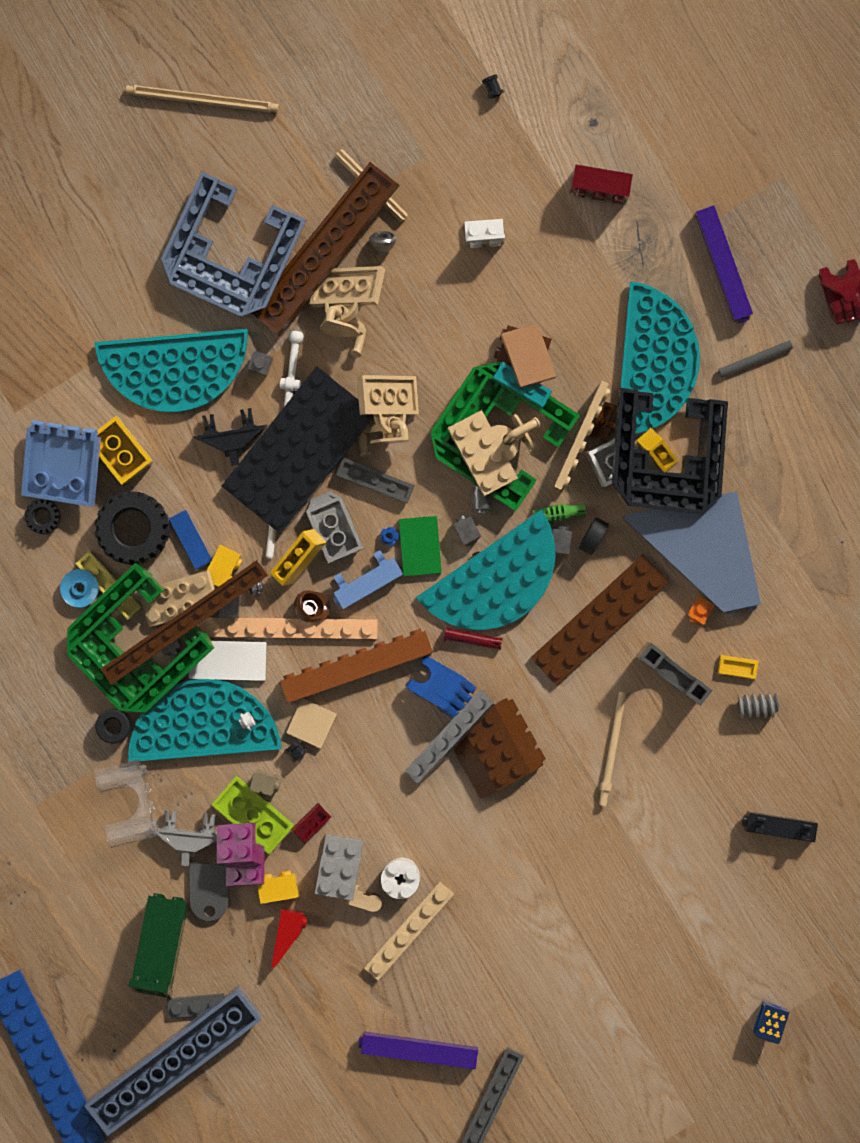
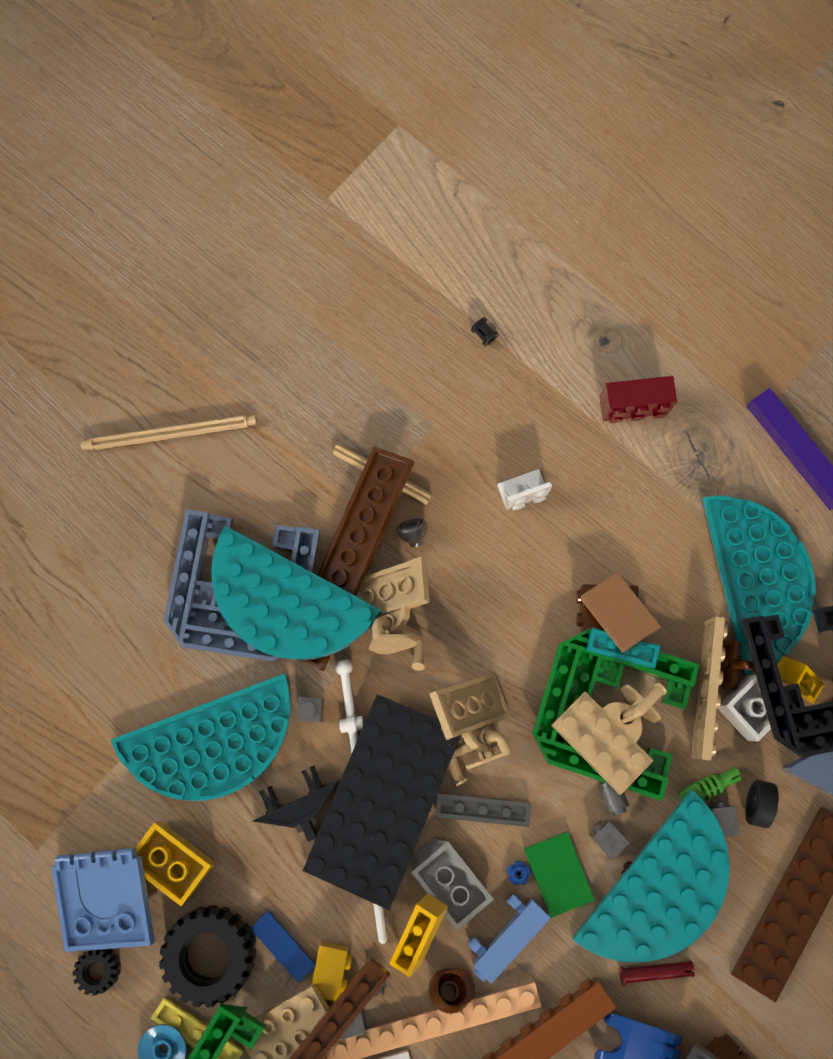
camera: 15 degrees left, 10 degrees down
none -> teal plate [211,526,382,660]

